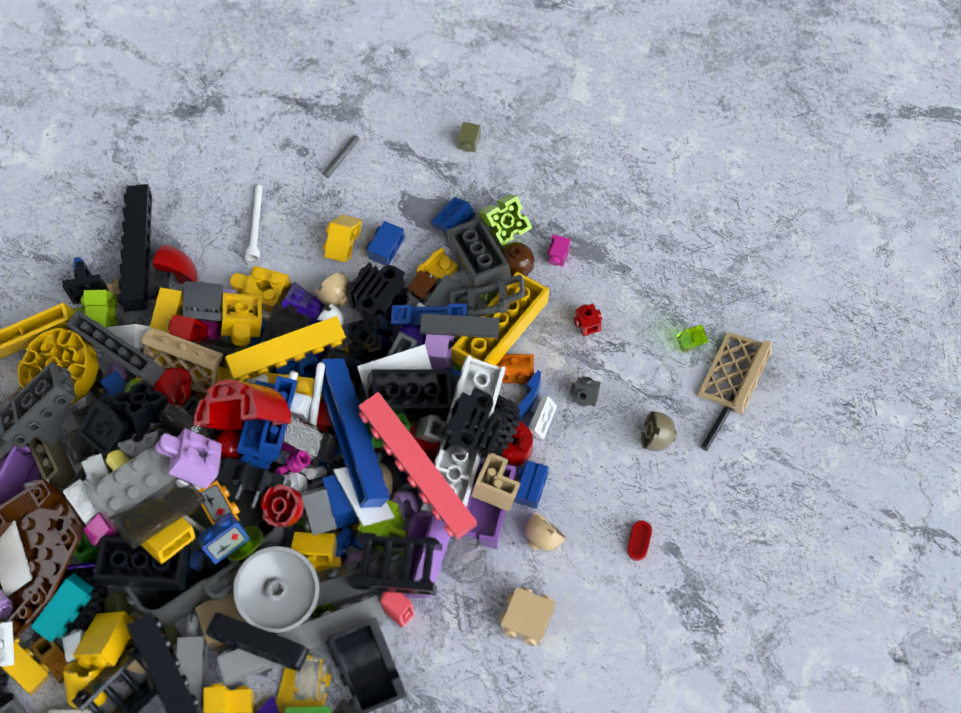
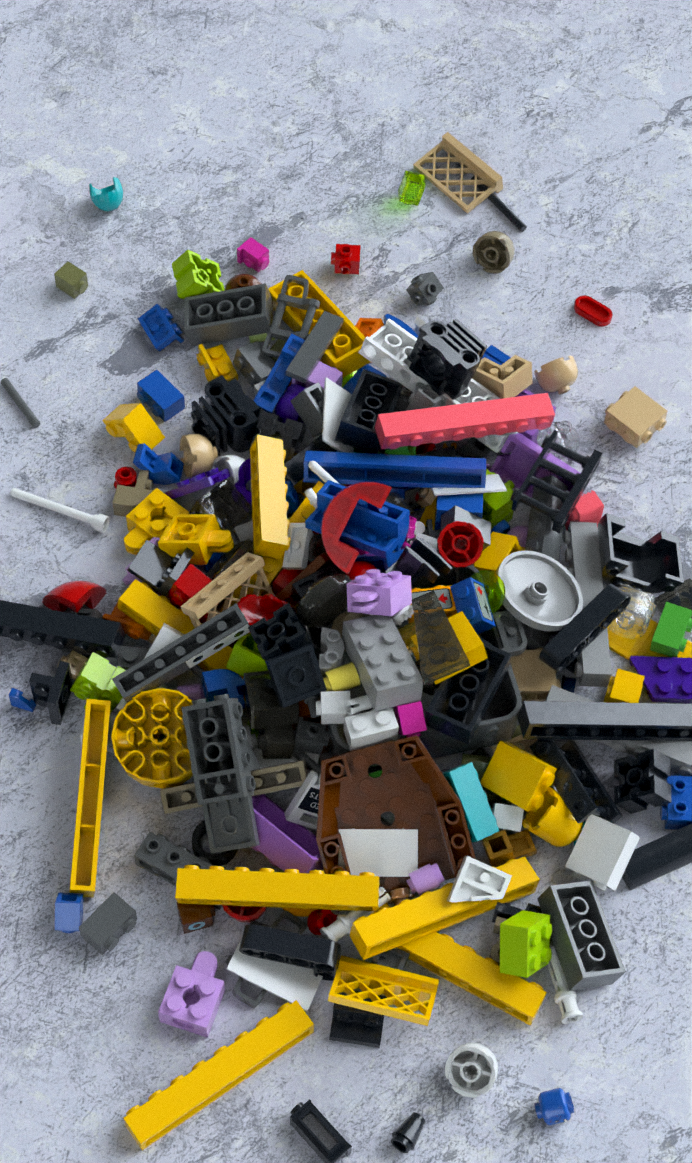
camera: 75 degrees left, 5 degrees down
reddish brown brick [407,270,436,302] -> none
none -> teal hair [89,177,123,212]
none -> dark tan brick [112,469,153,517]
none -> red brick [114,466,137,489]
none -> blue brick [133,443,184,485]

